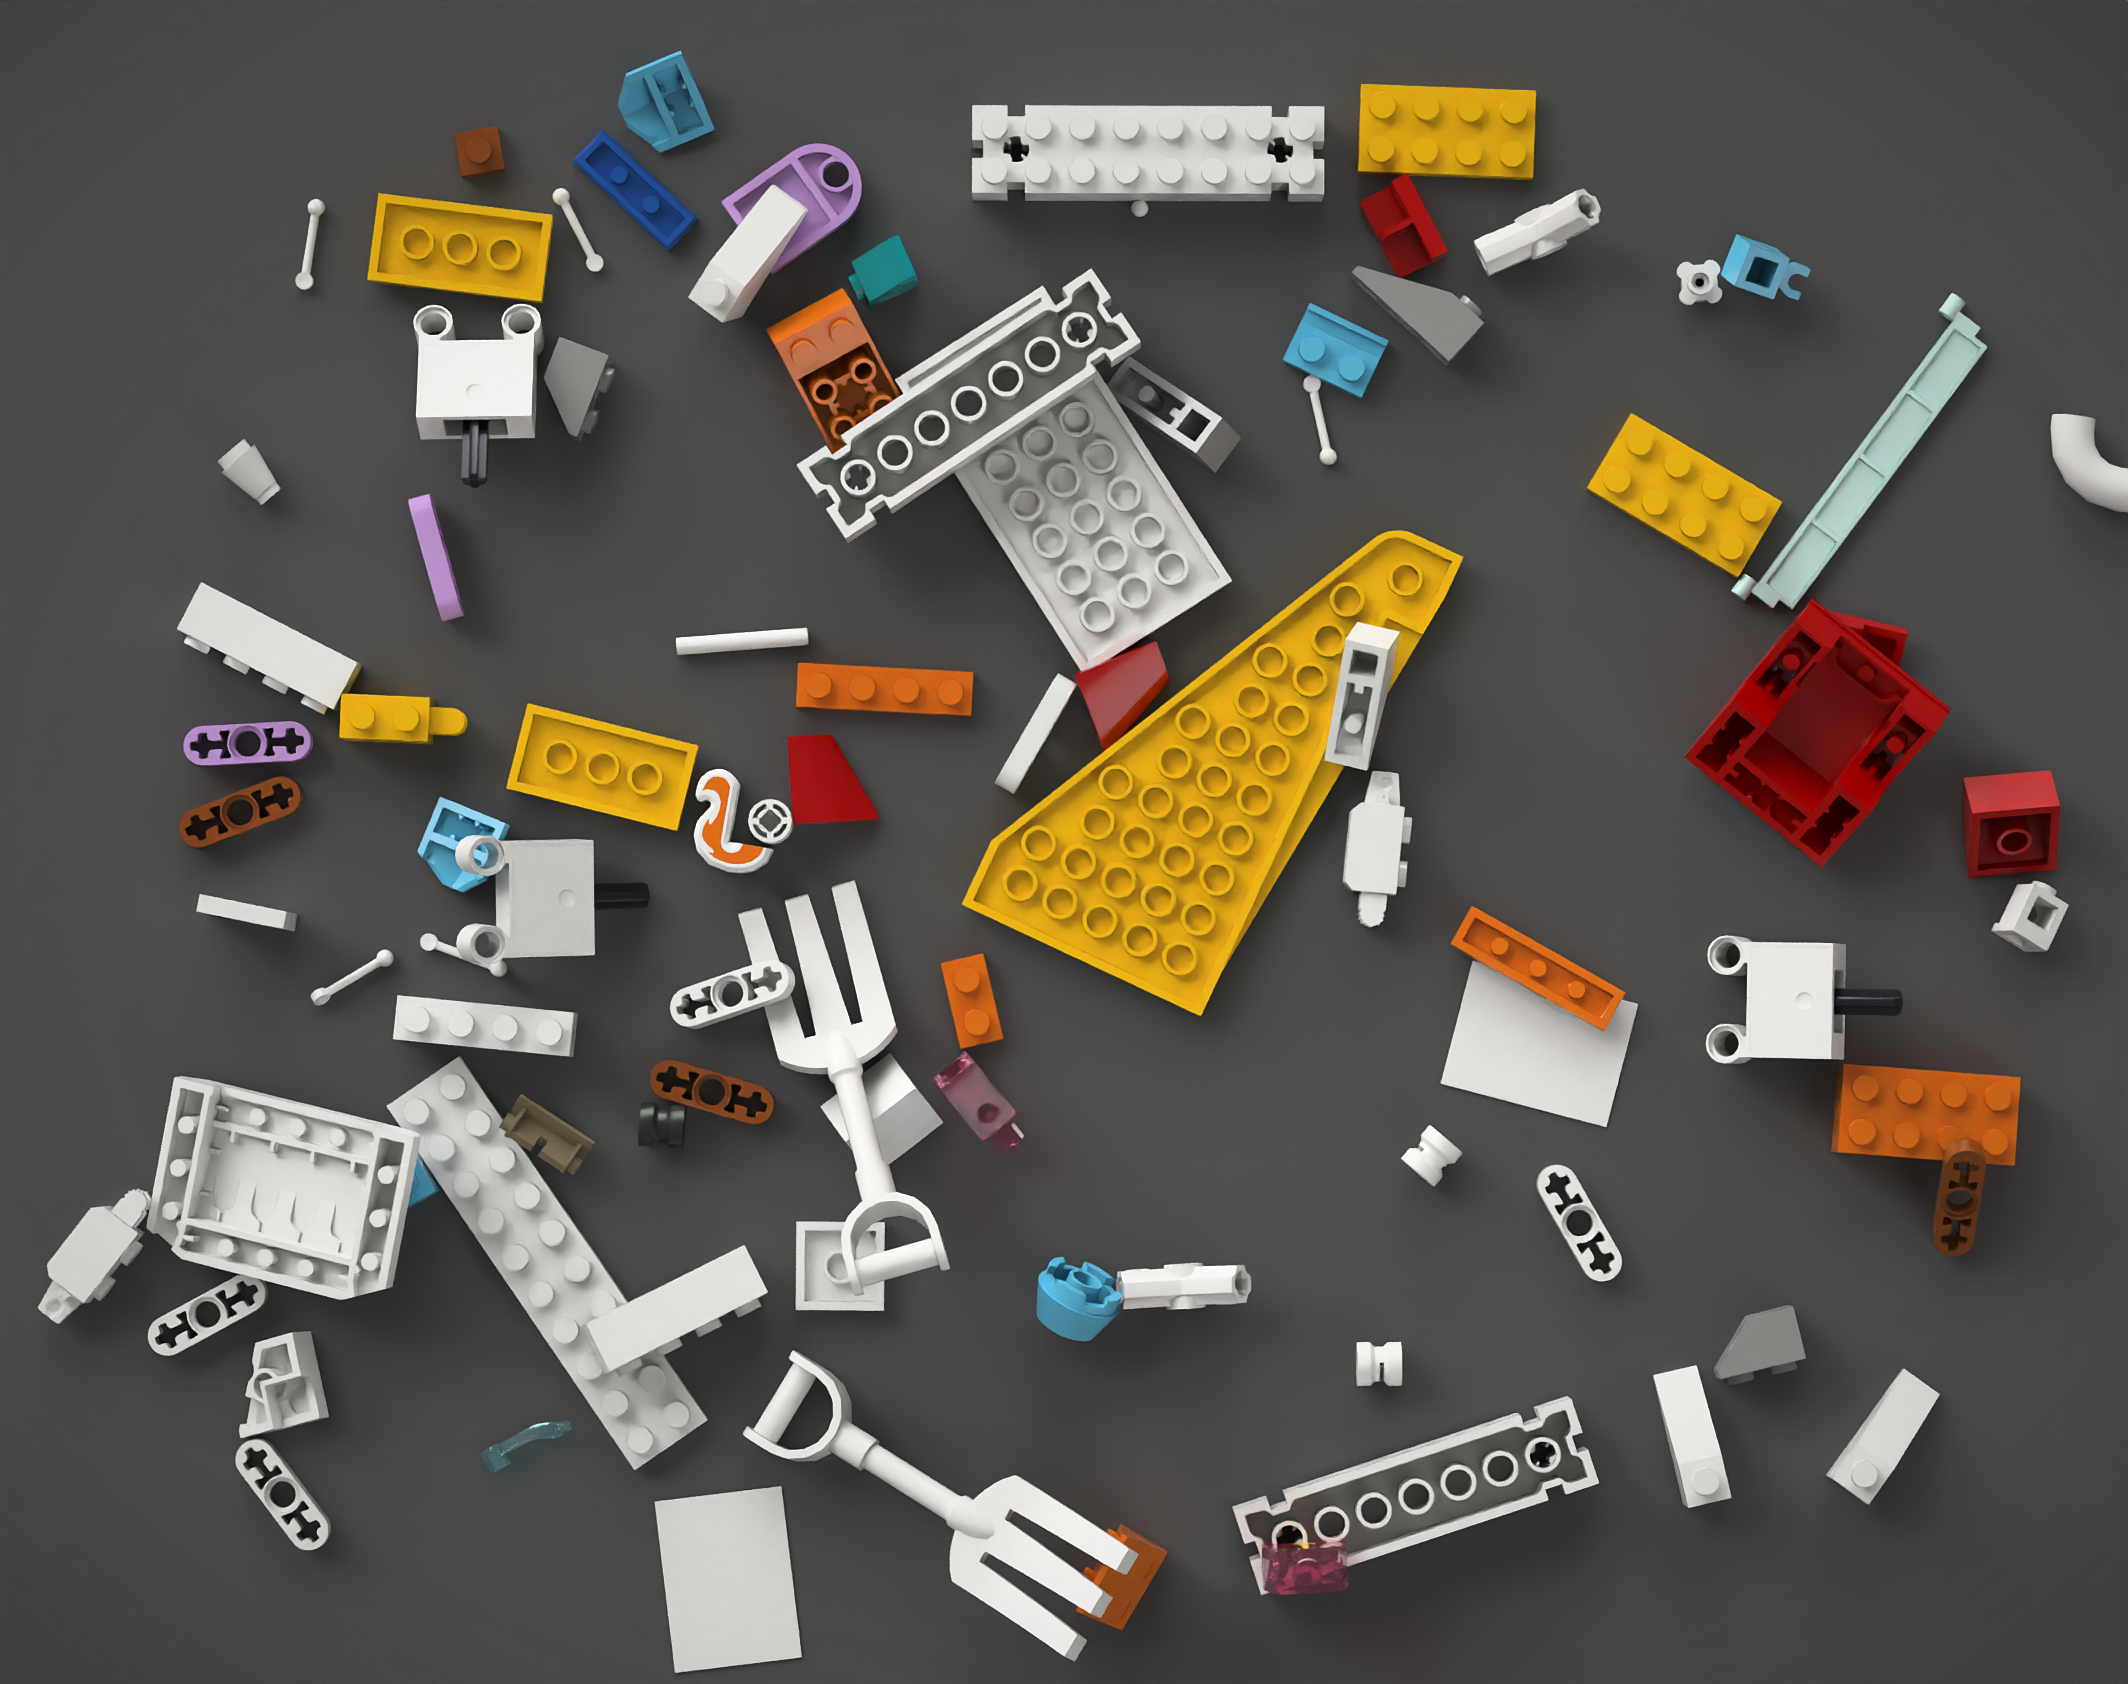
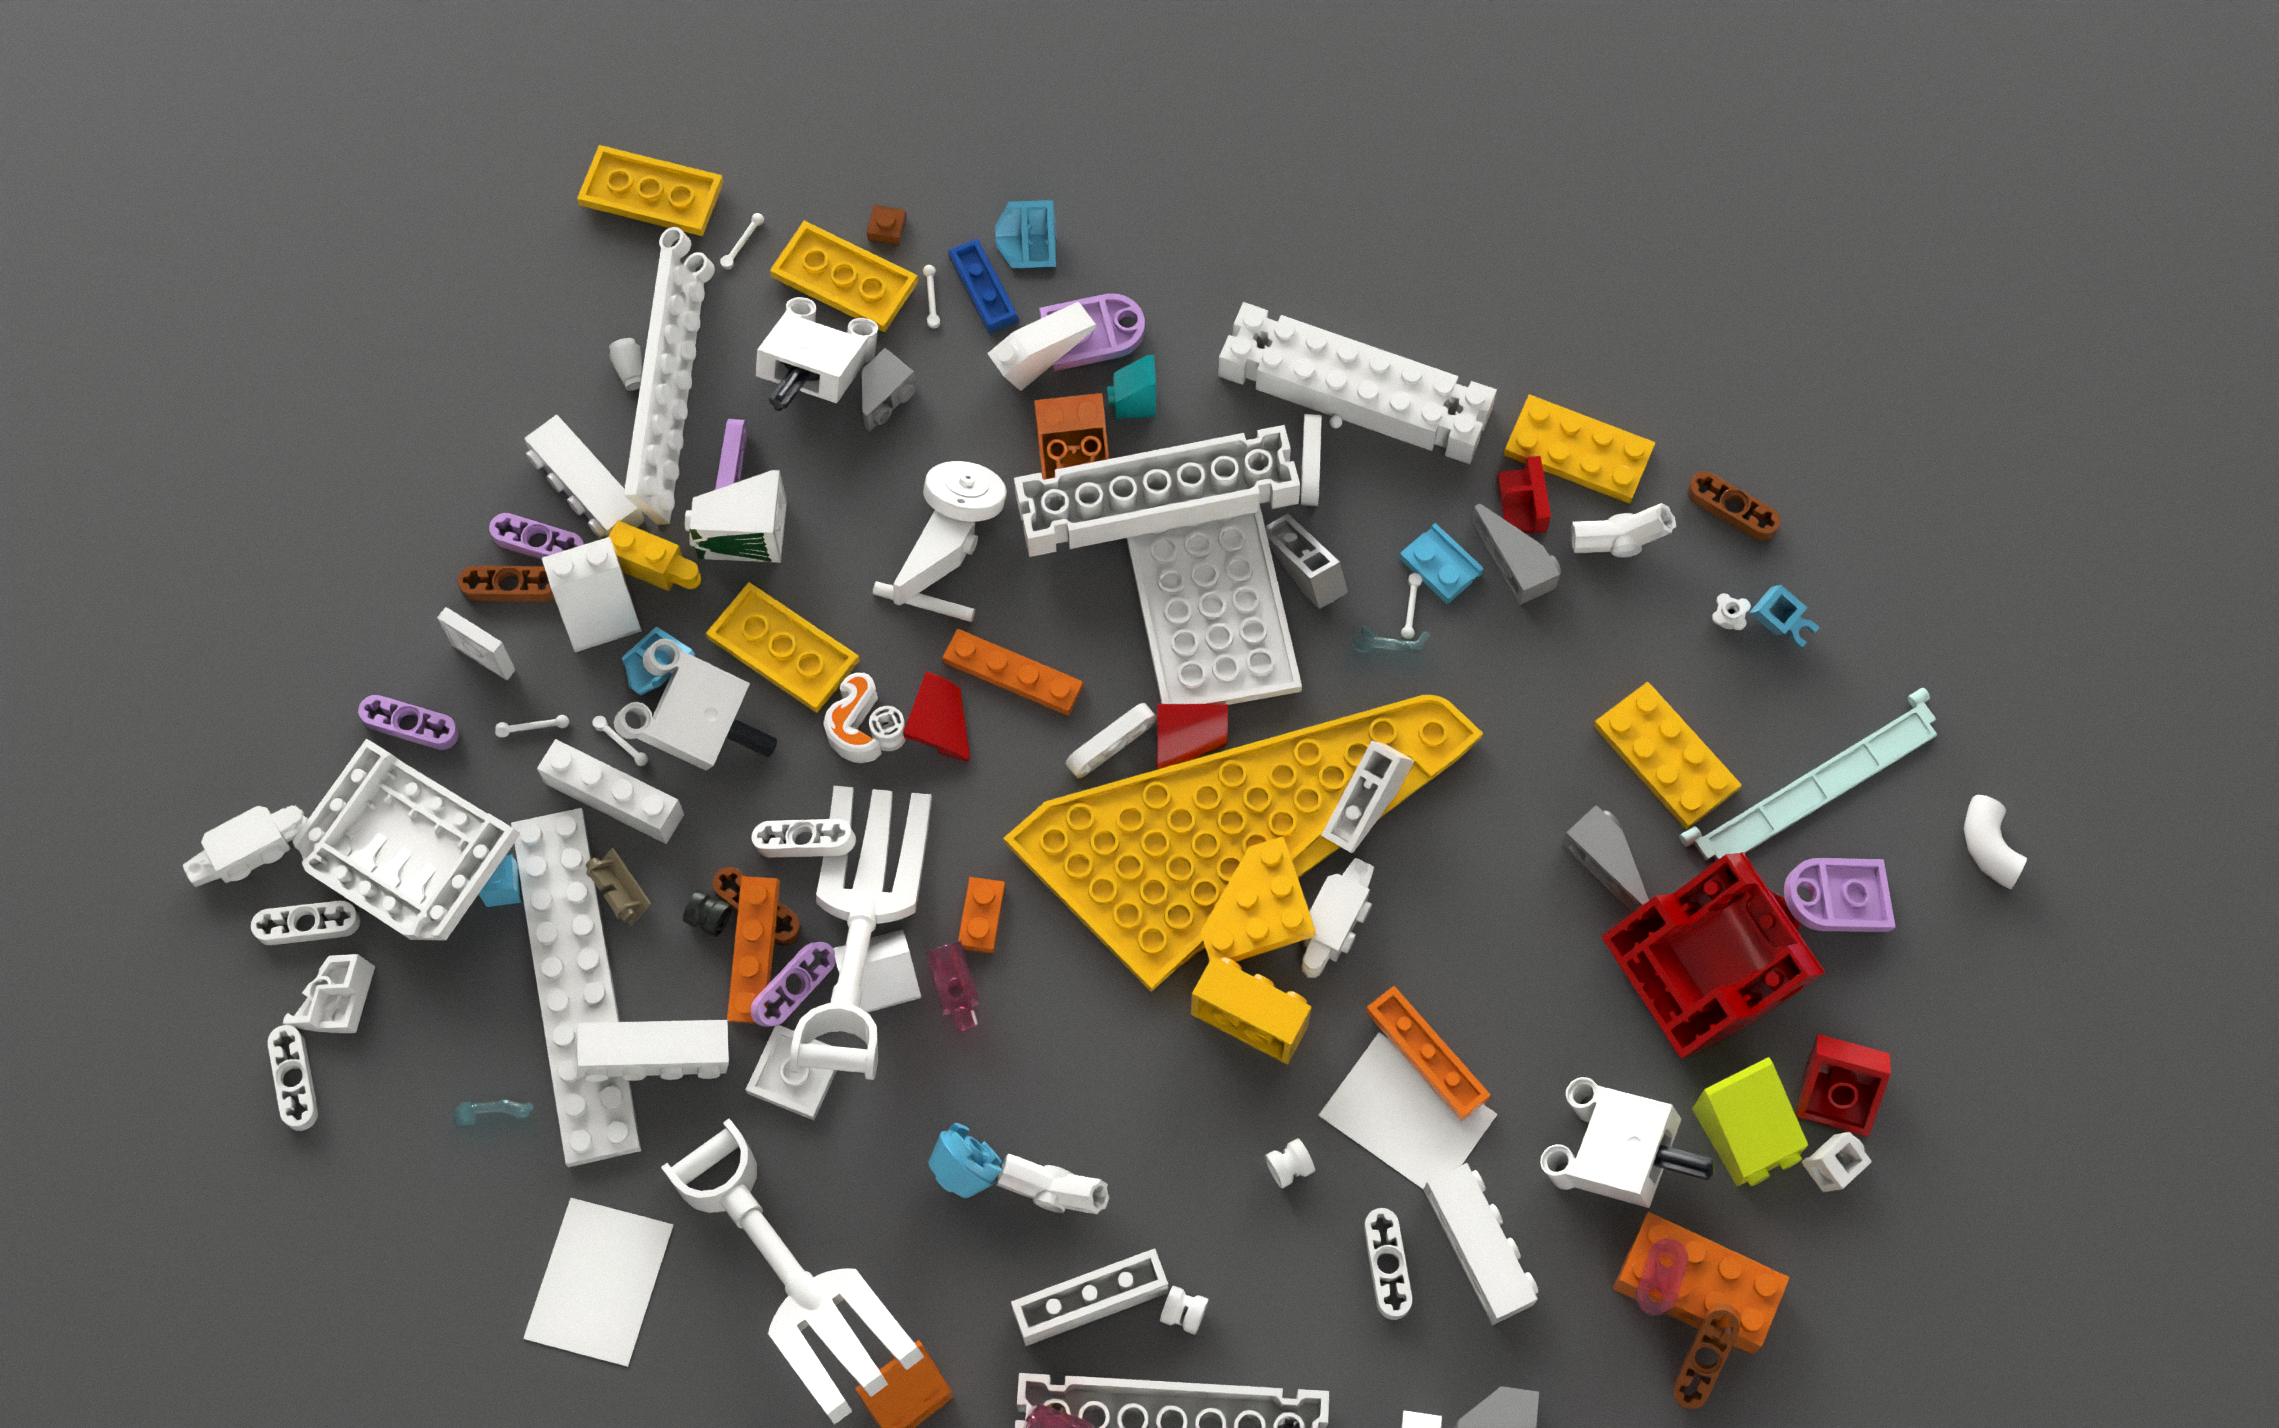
camera: 20 degrees right, 20 degrees down
none -> lavender beam [358,695,459,750]
none -> white slope [542,537,642,652]
none -> yellow plate [577,145,724,236]
none -> white hinge [624,227,715,525]
none -> white slope [685,470,787,563]
none -> orange plate [727,876,780,1024]
none -> lavender beam [751,942,836,1027]
none -> white slope [893,510,978,605]
none -> white wheel [923,461,1007,522]
none -> white brick [1011,1248,1168,1346]
none -> yellow brick [1191,956,1312,1065]
none -> yellow plate [1201,836,1317,962]
none -> white beam [1301,414,1322,506]
none -> clear light blue piece [1352,626,1430,653]
none -> white brick [1423,1163,1538,1325]
none -> light grey slope [1562,805,1649,912]
none -> clear pink plate [1636,1238,1688,1316]
none -> dark orange beam [1687,471,1780,541]
none -> neon yellow slope [1692,1057,1808,1187]
none -> lavender plate [1784,858,1895,932]

